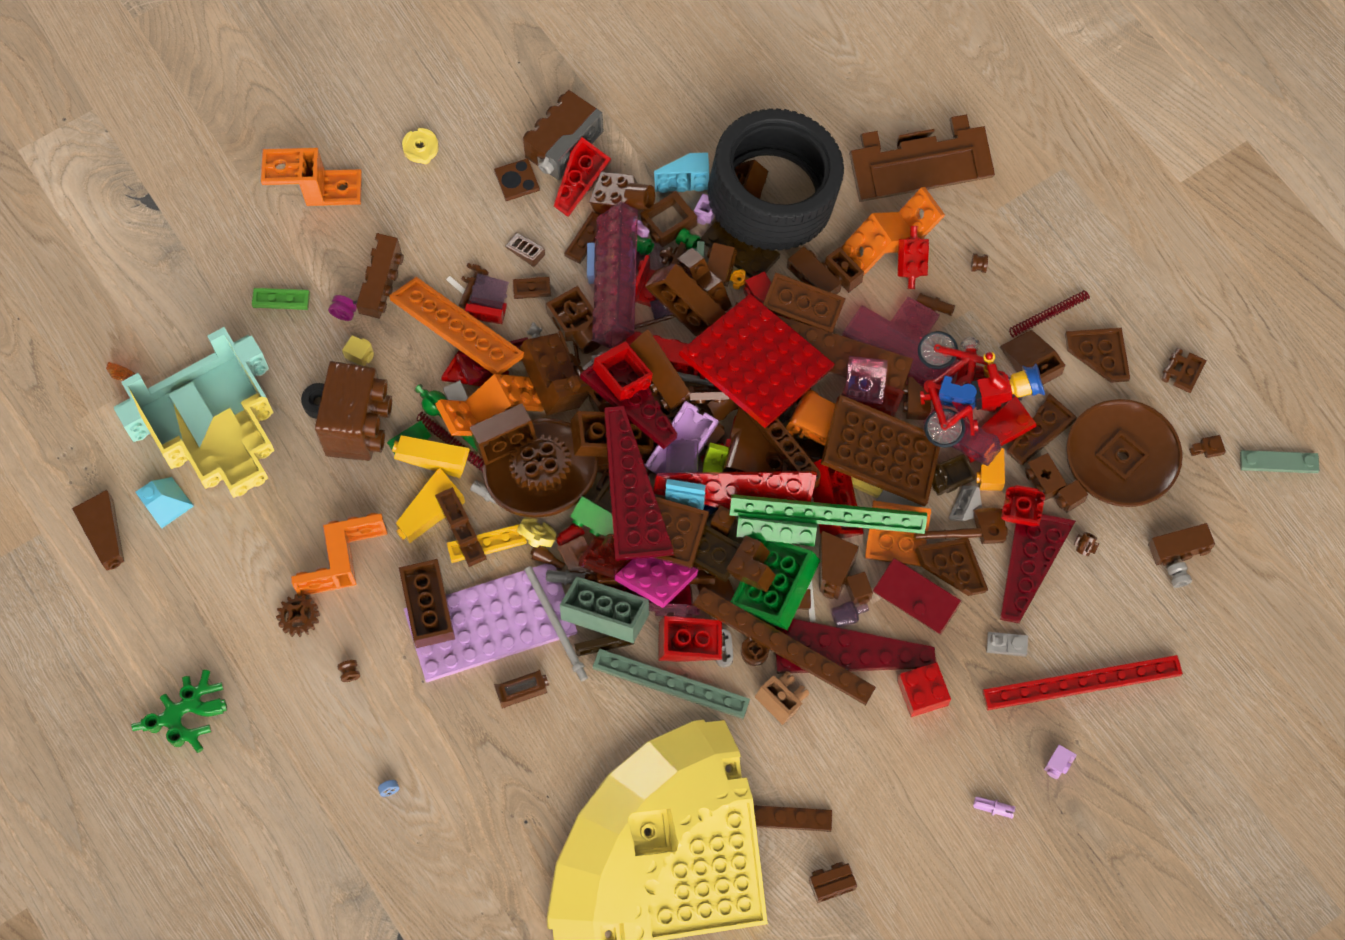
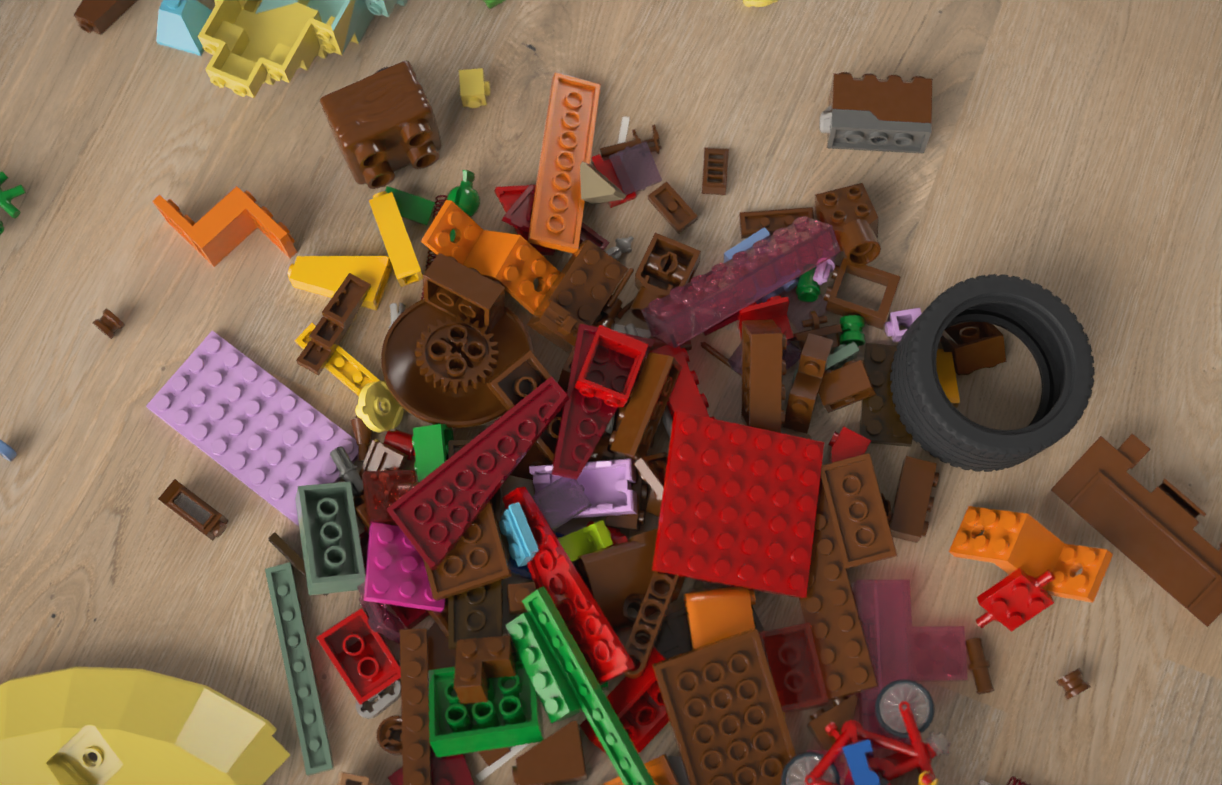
camera: 60 degrees right, 5 degrees up
reddish brown gear [276,594,320,637] -> none
magenta wheel [328,295,357,321] -> none
reddish brown wedge [356,233,404,319] -> none
reddish brown brick [399,559,455,648] -> none
light grey panel [443,381,468,401] -> none
reddish brown tile [494,158,540,201] -> none
light grey bar [525,566,588,682] -> none
red wedge [554,137,611,217] -> none
medium azure slope [654,153,709,193] -> none
light orange plate [730,269,749,289] -> none
reddish brown brick [825,247,864,293] -> none
clear pink slope [844,356,887,404] -> none
none -> dark tan slope [580,161,627,204]

